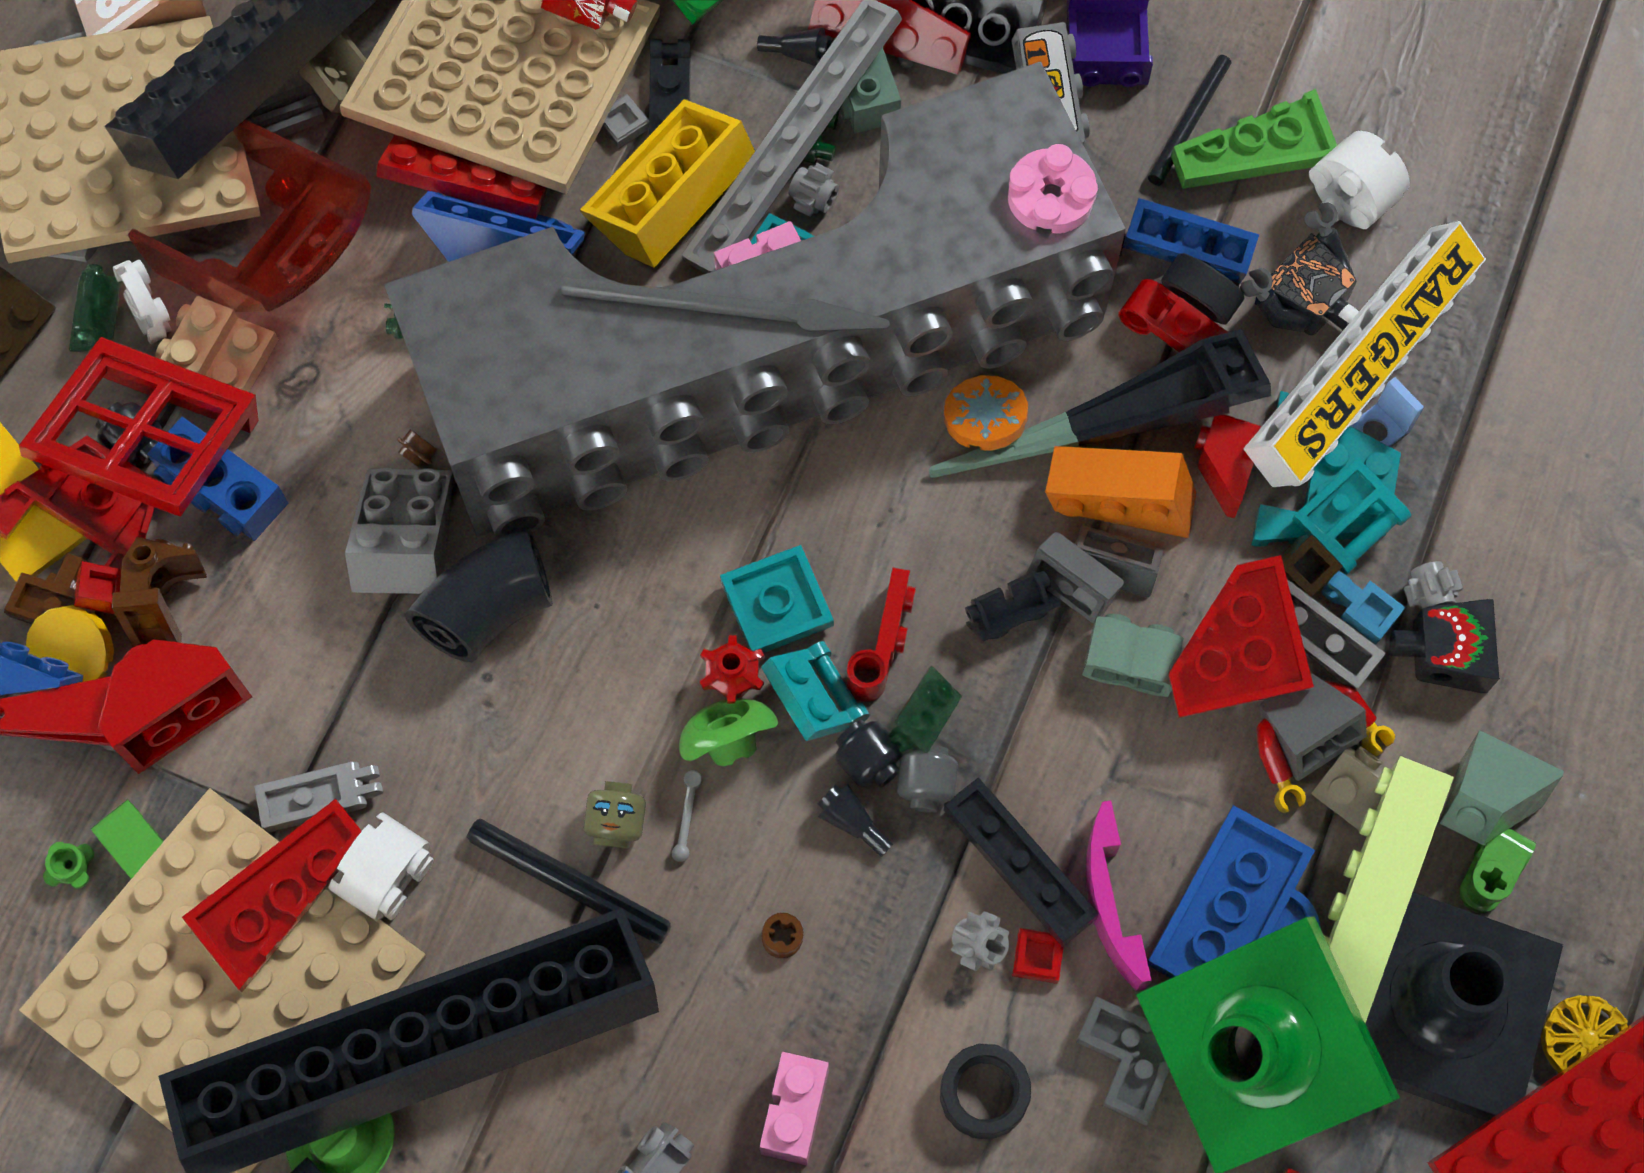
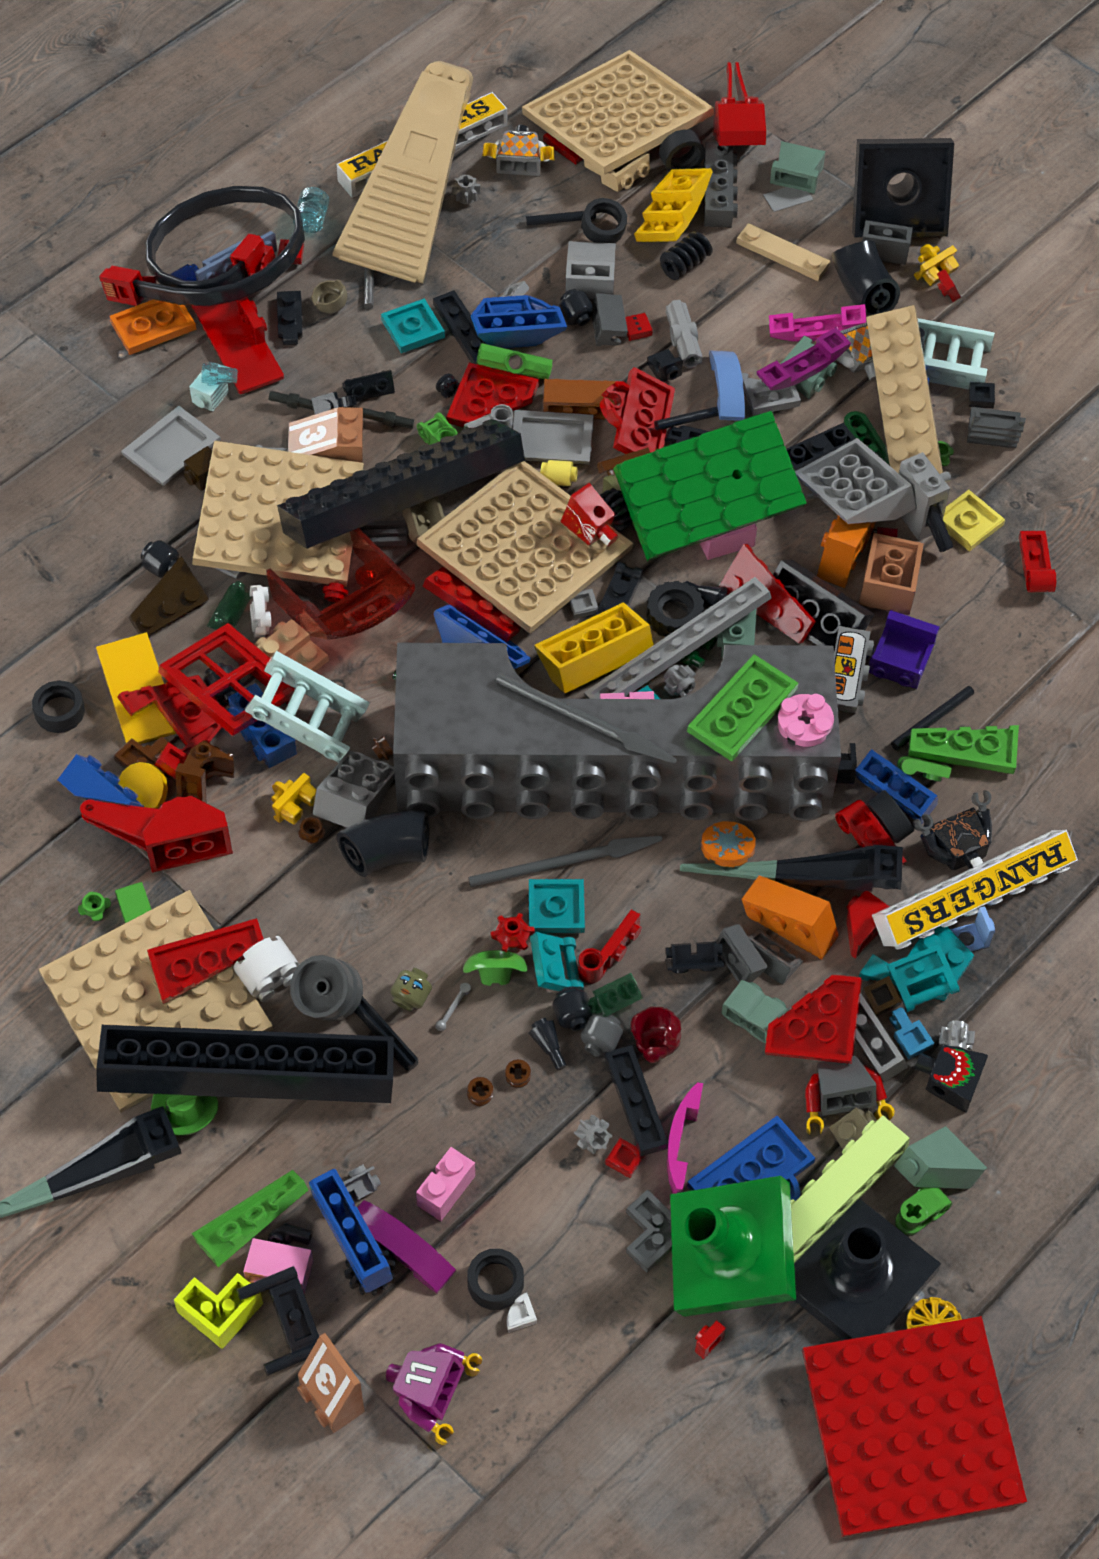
camera: 20 degrees right, 10 degrees down
light grey hinge [254,762,383,833] -> none
black tyre [940,1043,1031,1139] -> none
white brick [1309,131,1410,229] -> none
none -> light aqua fence [245,651,370,763]
none -> yellow hips [271,773,317,825]
none -> dark grey wheel [290,955,363,1022]
none -> reddish brown plate [298,817,325,843]
none -> red plate [323,582,349,603]
none -> dark grey piece [468,836,662,887]
none -> reddish brown bush [505,1059,531,1088]
none -> dark red hair [630,1006,681,1063]
none -> black tyre [646,581,704,637]
none -> bright green plate [687,654,799,762]
none -> bright green plate [897,756,952,782]

